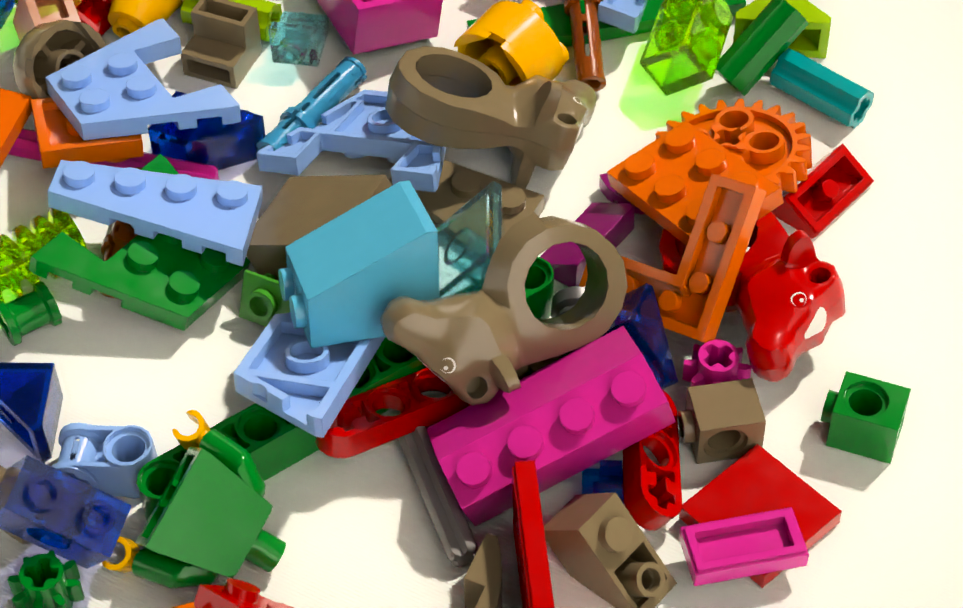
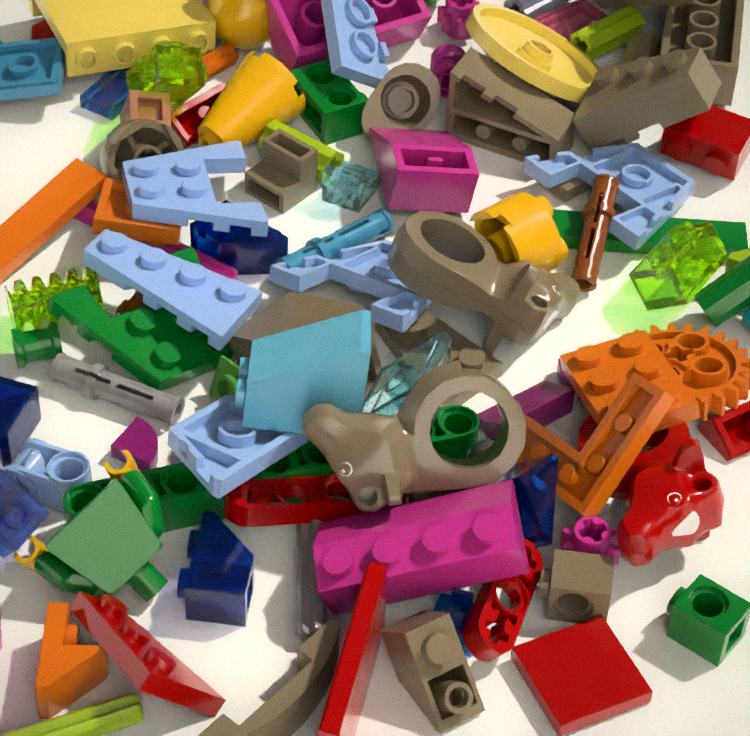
camera: 15 degrees right, 5 degrees down
dark pink tile [679,507,809,586] -> none
none -> light grey pin [49,352,185,426]
none -> magenta tile [111,416,158,471]
none -> clear blue slope [177,511,255,627]

